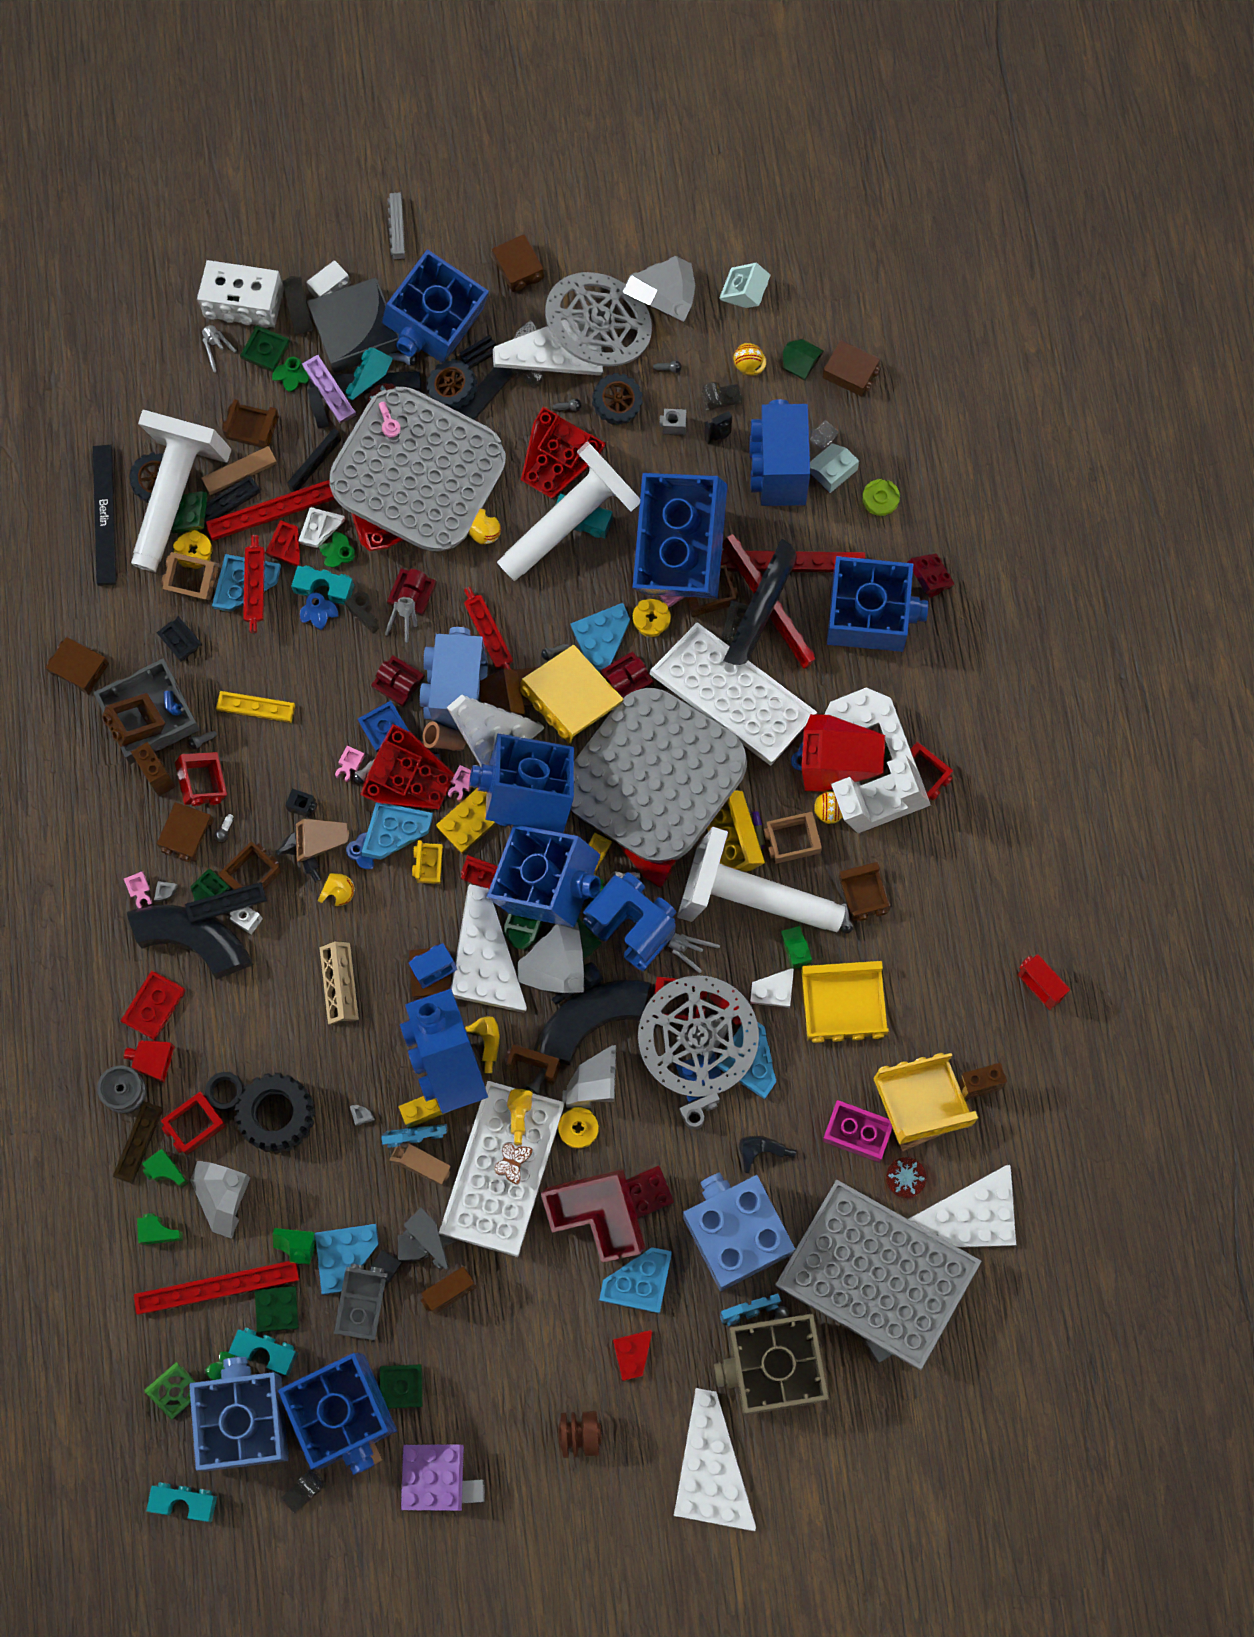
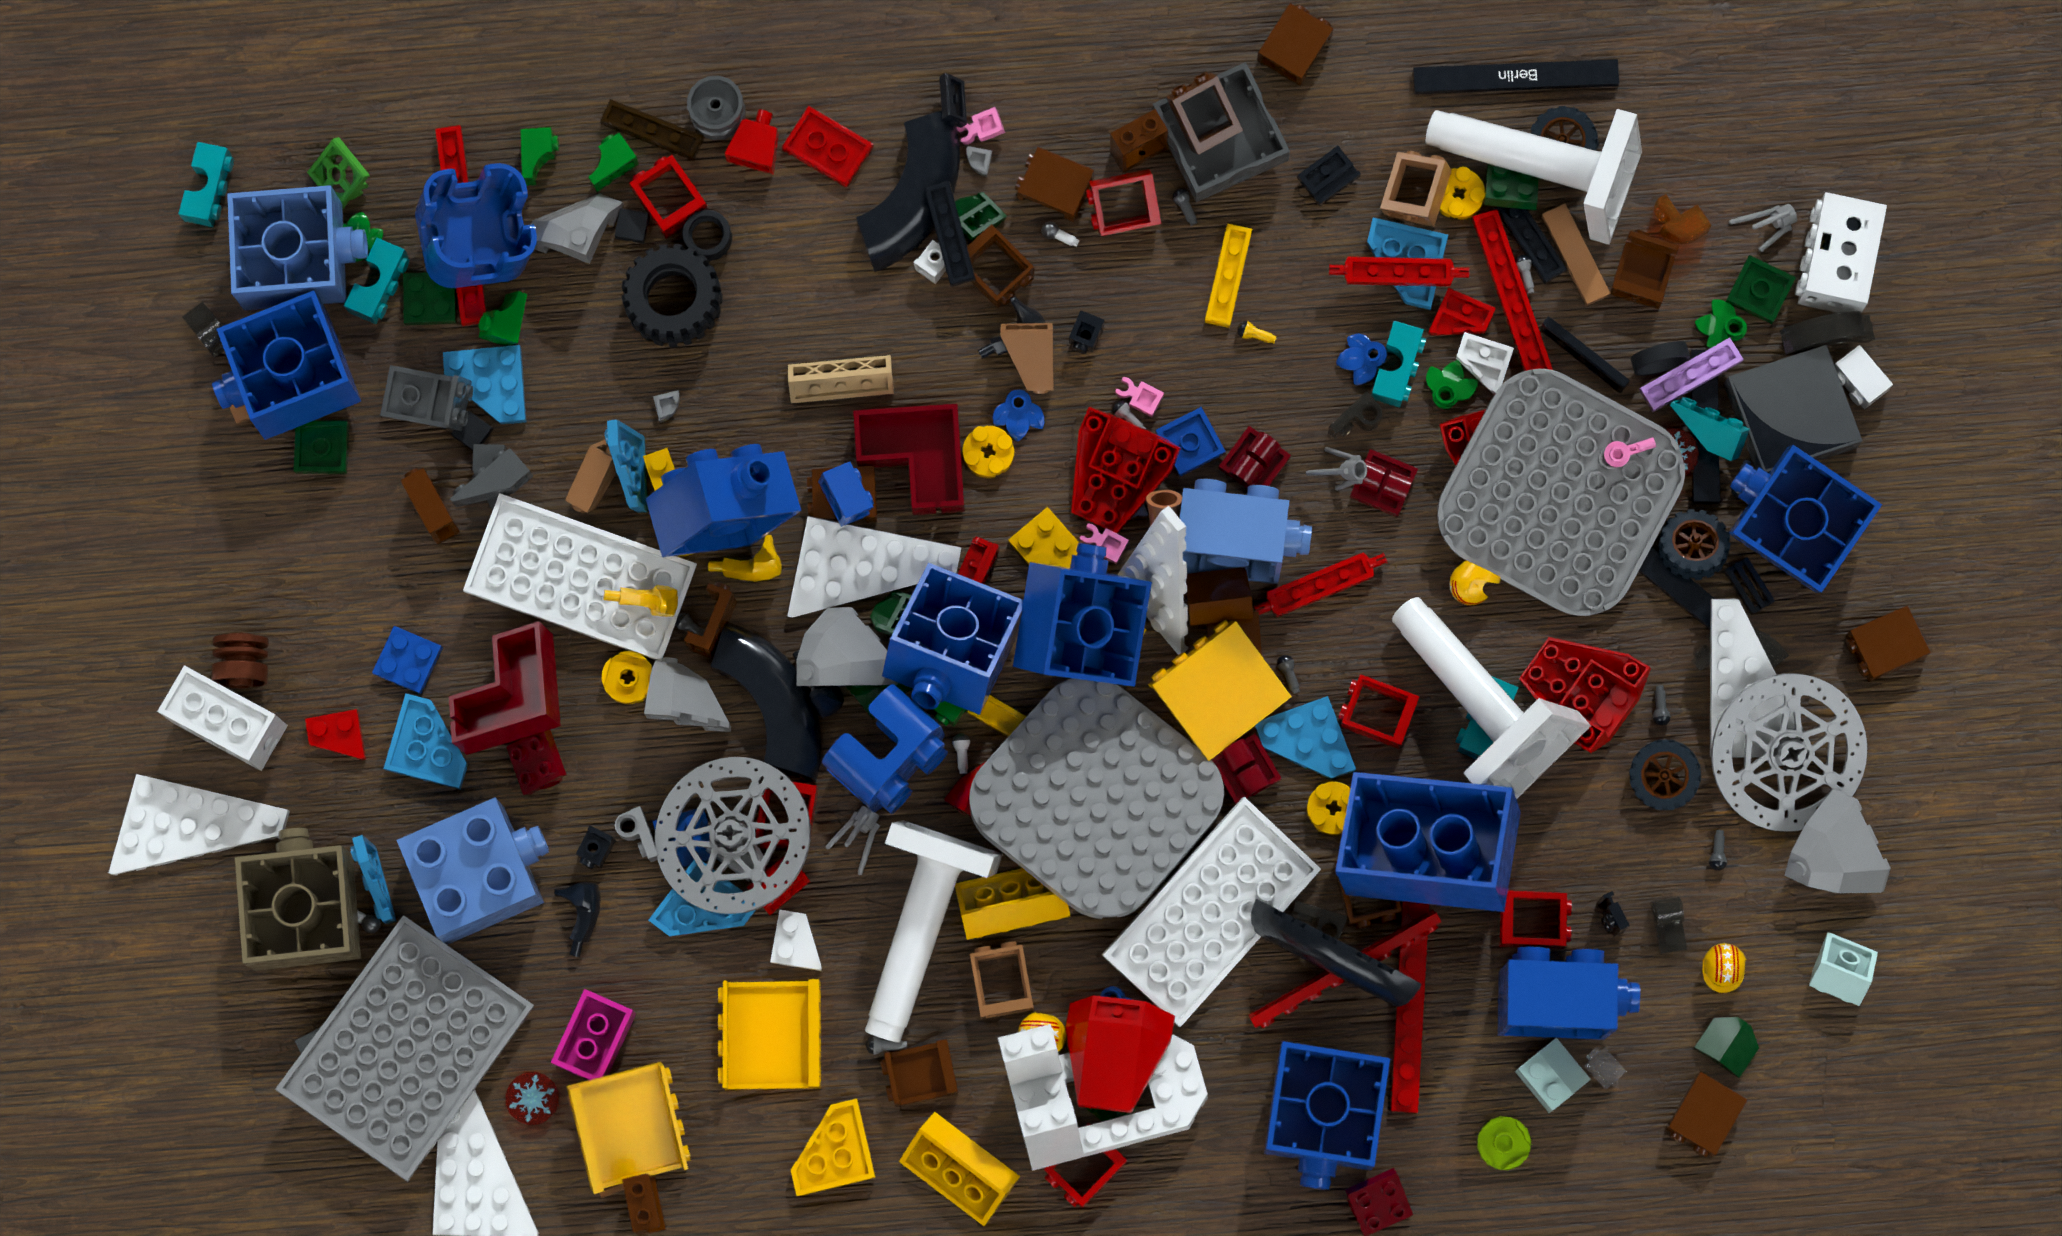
camera: 95 degrees right, 5 degrees up
blue arm [164,691,183,716] -> none
yellow helmet [318,873,355,906] -> none
dark azure plate [362,802,433,860] -> none
light grey piece [388,193,405,259] -> none
medium lavender plate [401,1445,463,1511] -> none
yellow bracket [412,840,443,884] -> none
light grey brick [462,1480,485,1503] -> none
animal [494,1143,533,1185] -> none
light grey brick [660,409,686,435] -> none
piece [752,811,765,849] -> none
green arch [781,926,812,969] -> none
none -> white piece [157,666,288,771]
none -> blue plate [372,626,443,695]
none -> blue piece [415,163,537,288]
none -> black brick [576,825,616,869]
none -> black piece [615,208,650,244]
none -> yellow plate [791,1099,876,1197]
none -> dark red piece [853,404,965,515]
none -> yellow slope [899,1112,1020,1226]
none -> black tile [939,72,967,128]
none -> yellow plate [962,426,1014,478]
none -> yellow piece [1237,321,1277,343]
none -> red window [1338,674,1420,749]
none -> red window [1499,890,1572,949]
none -> light grey piece [1515,255,1534,294]
none -> clear orange brick [1654,194,1712,244]

